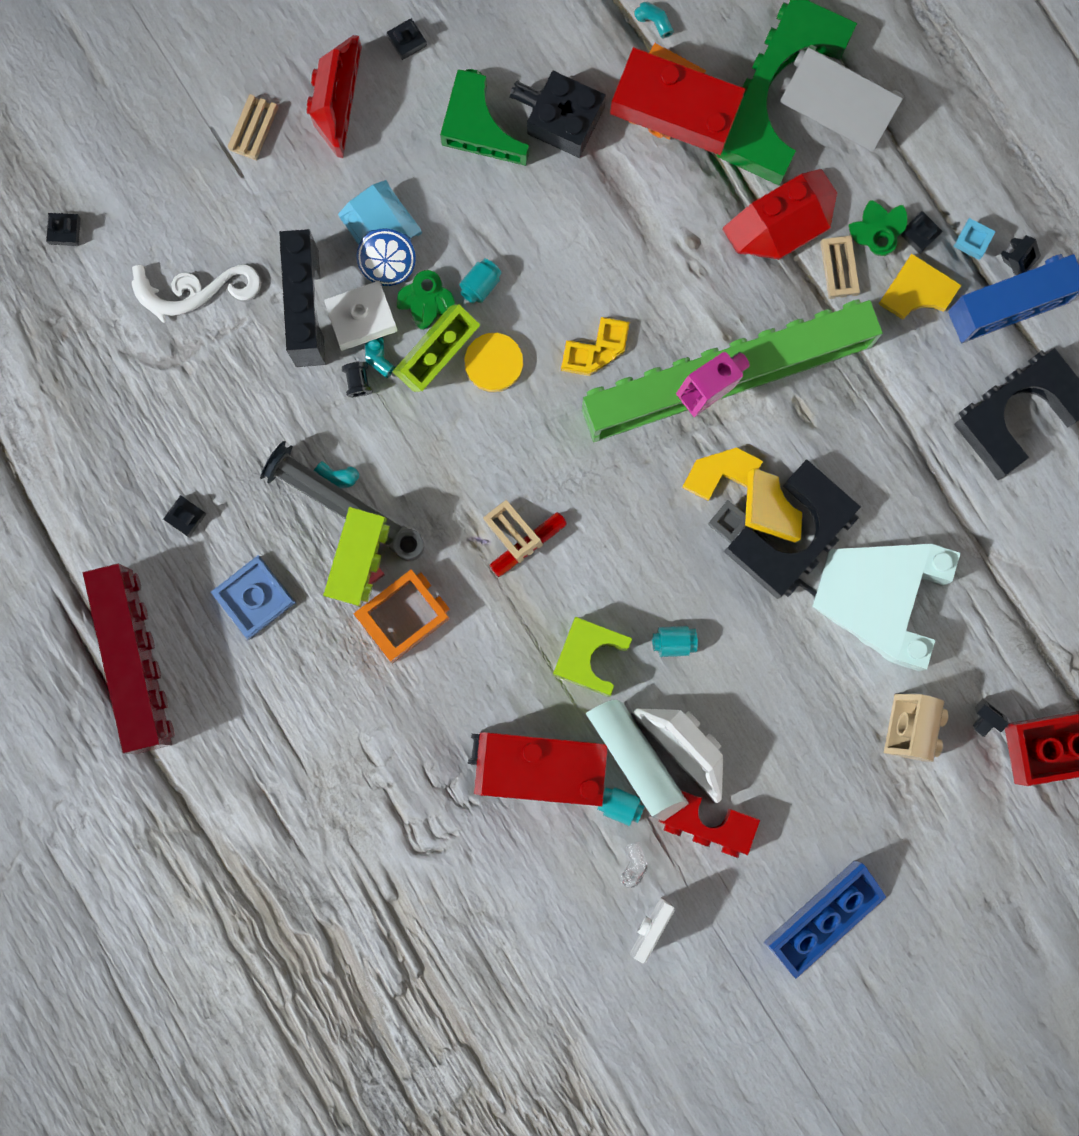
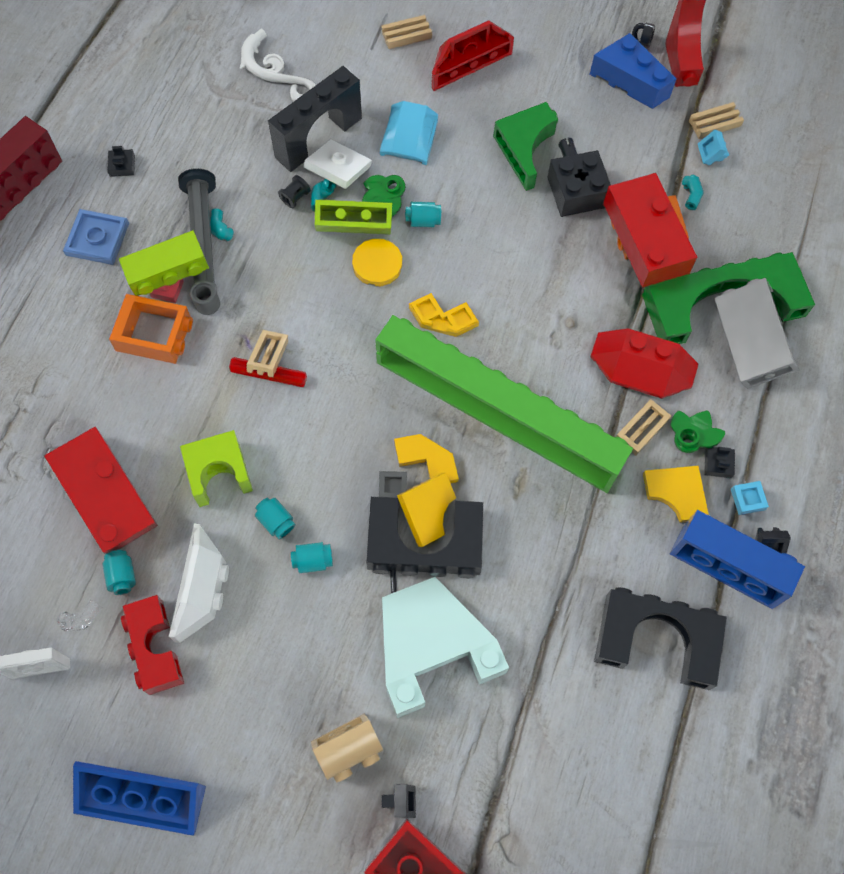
camera: 50 degrees right, 15 degrees down
dish [356,228,416,286] -> none
black tile [387,18,427,60] -> none
light aqua brick [586,700,689,821] -> none
dark pink torso [676,352,750,418] -> none
none -> teal brick [291,542,333,574]

